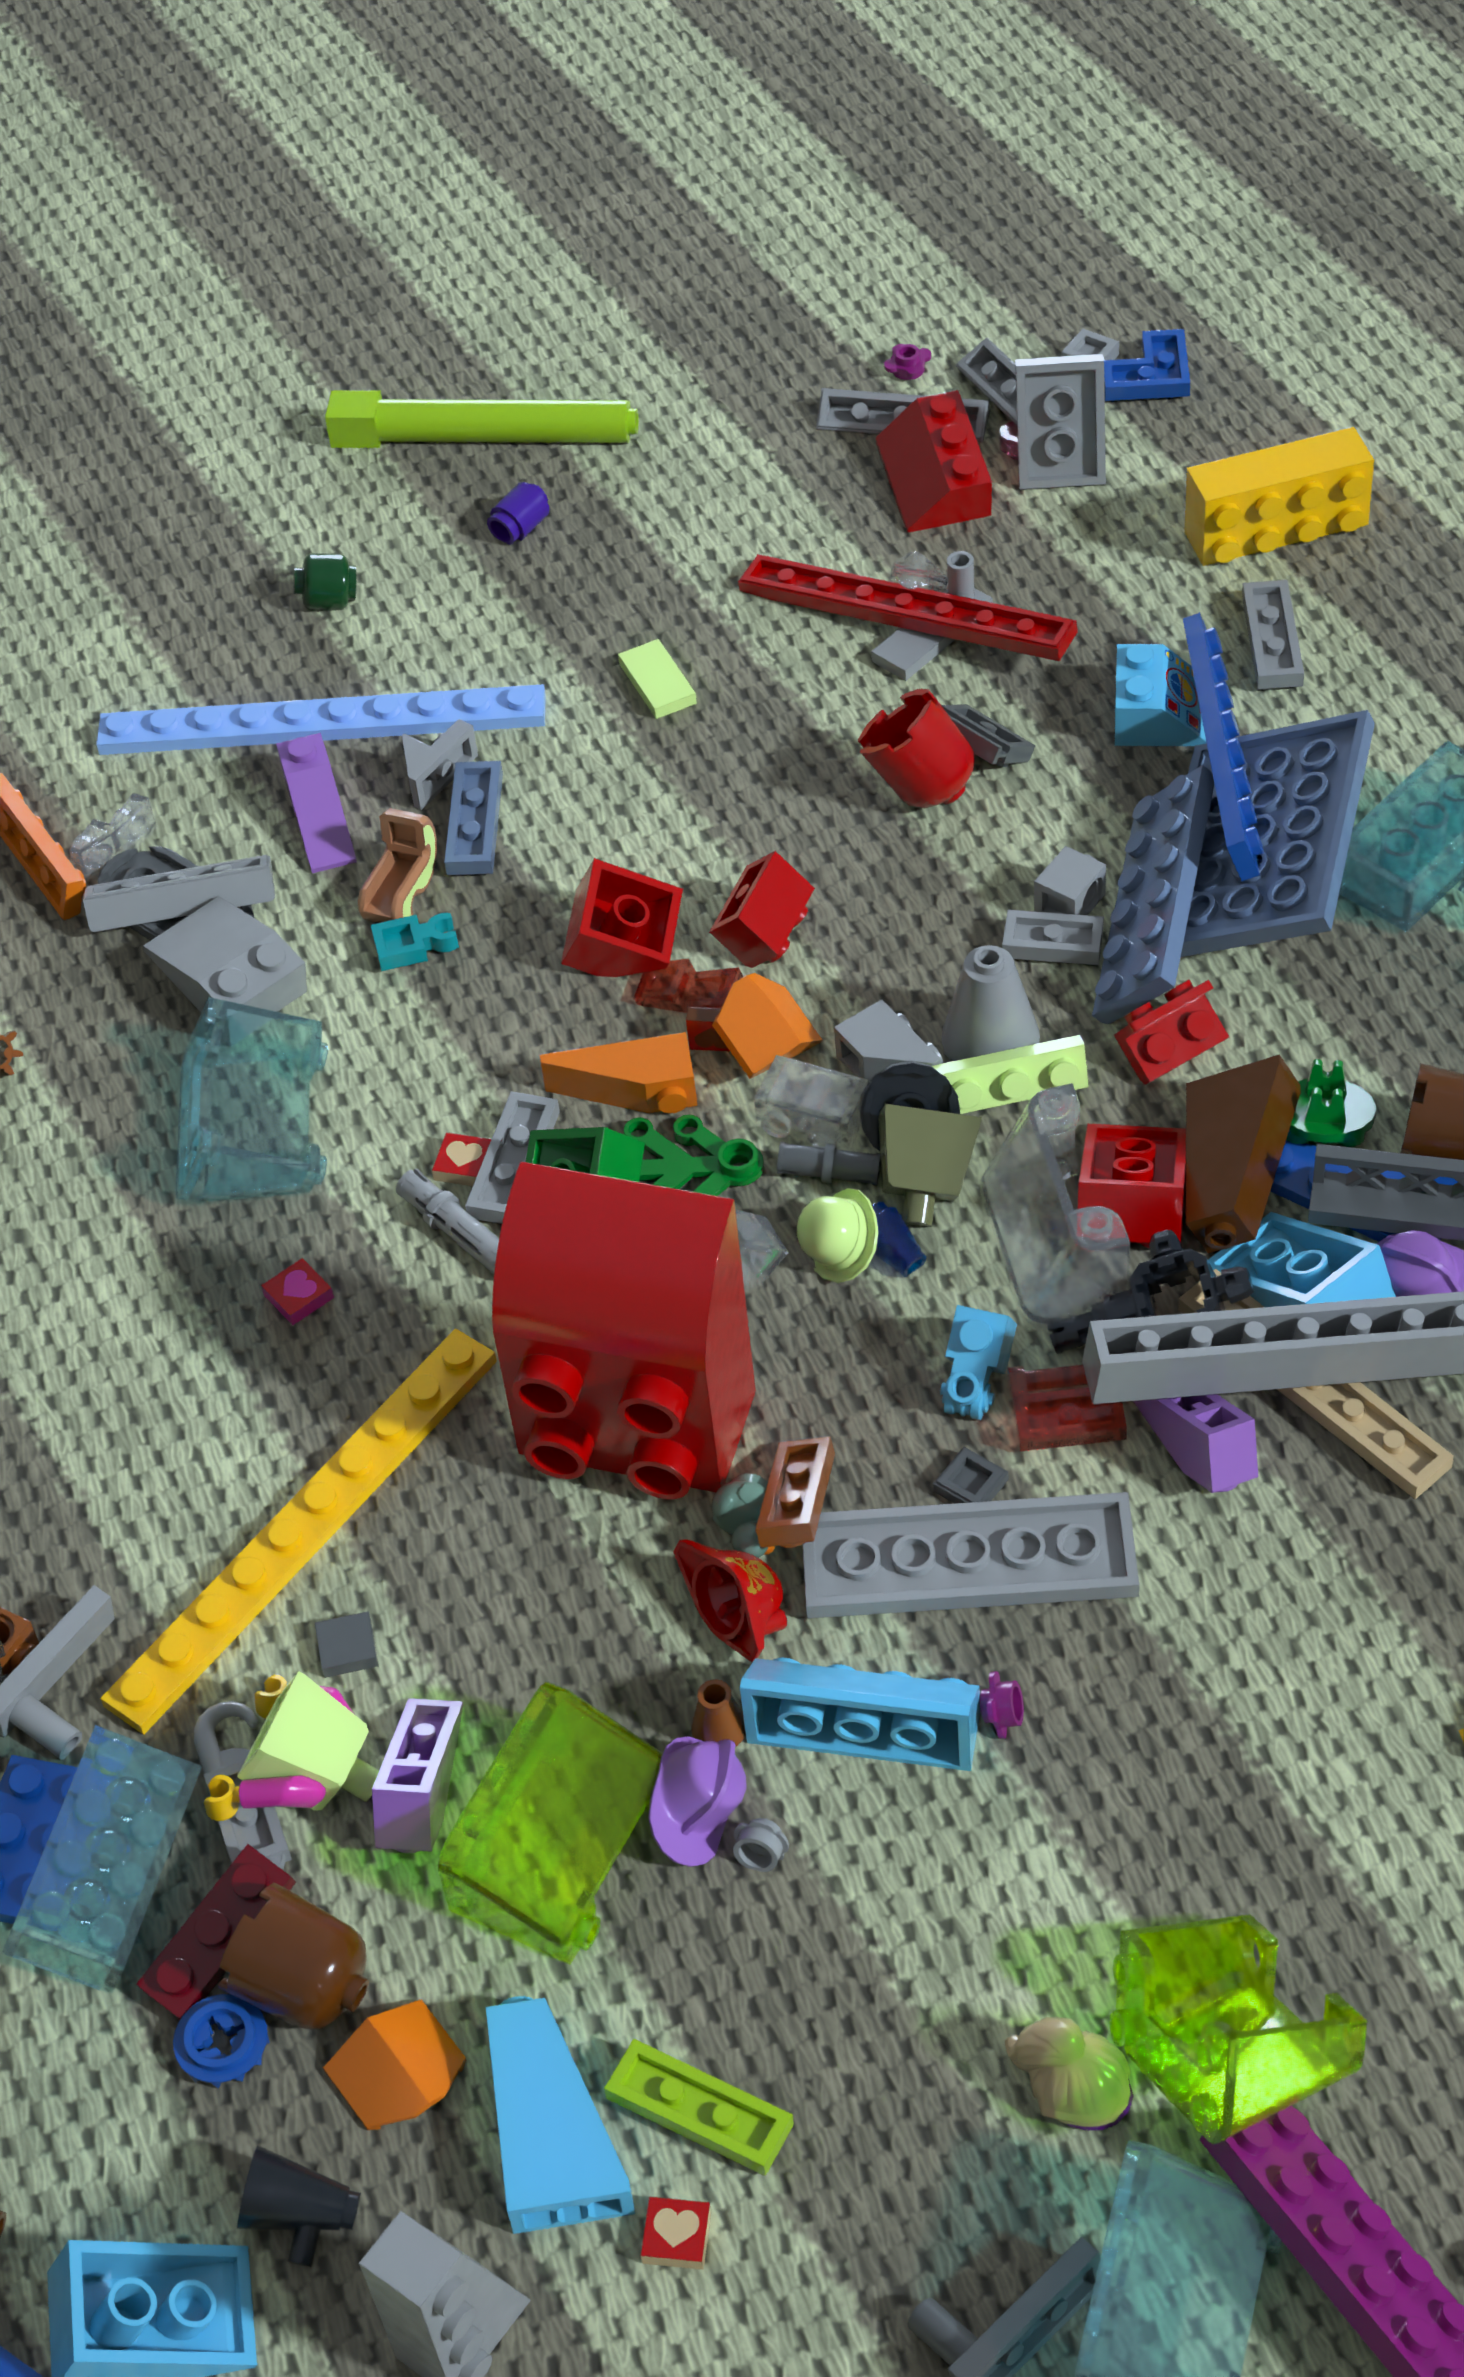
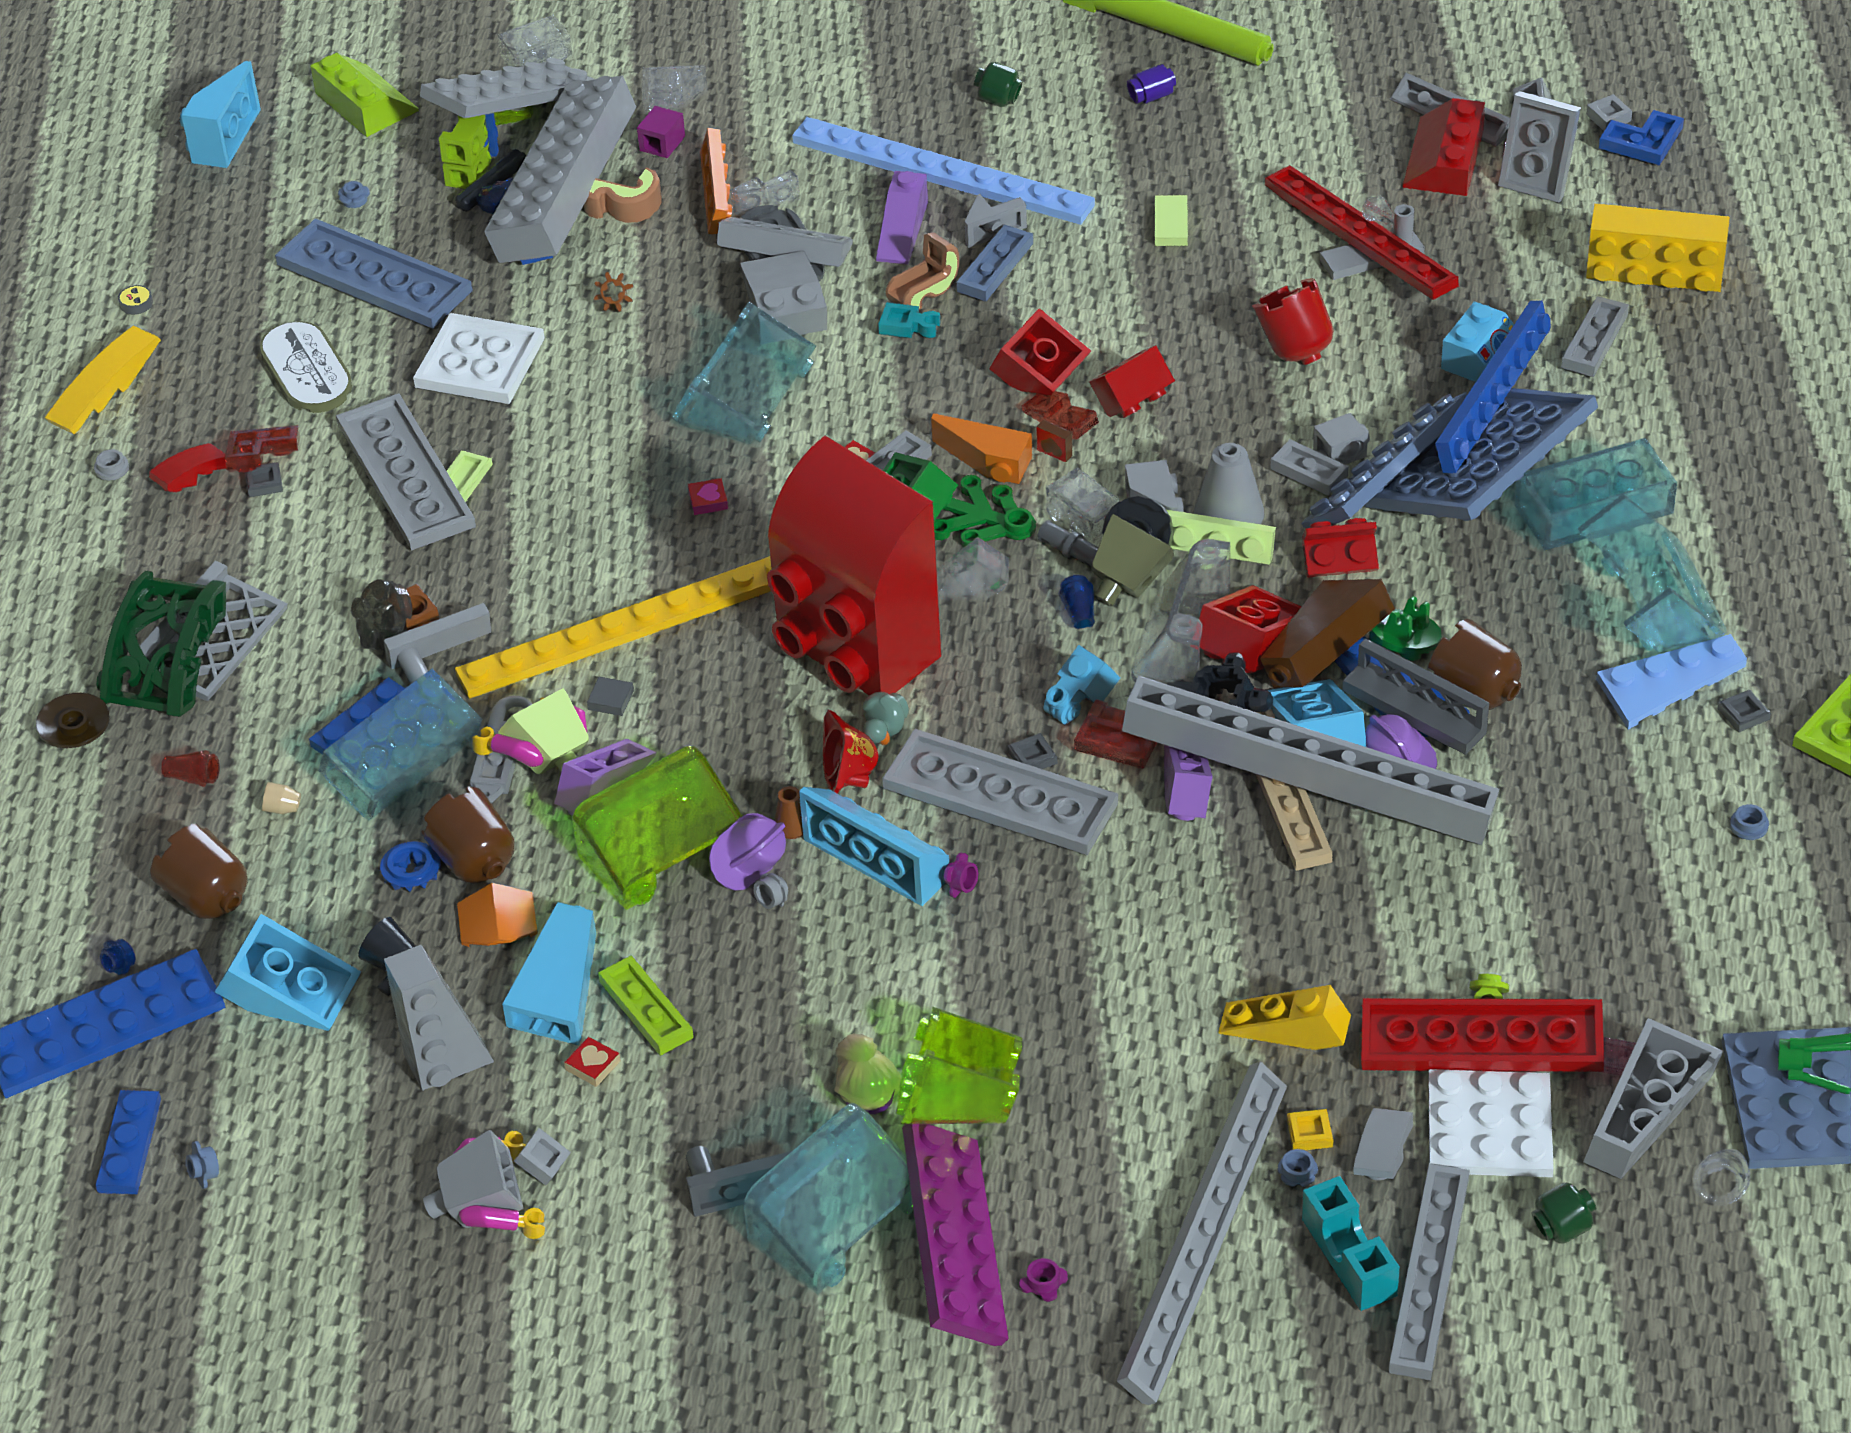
camera: 25 degrees right, 5 degrees down
dark red plate [136,1844,296,2019] -> none
orange slope [712,973,822,1079] -> none
dark orange plate [756,1436,835,1548] -> none
yellowish green hat [797,1188,879,1283] -> none
magenta plate [884,344,932,380] -> none
dark grey plate [941,704,1036,767] -> none

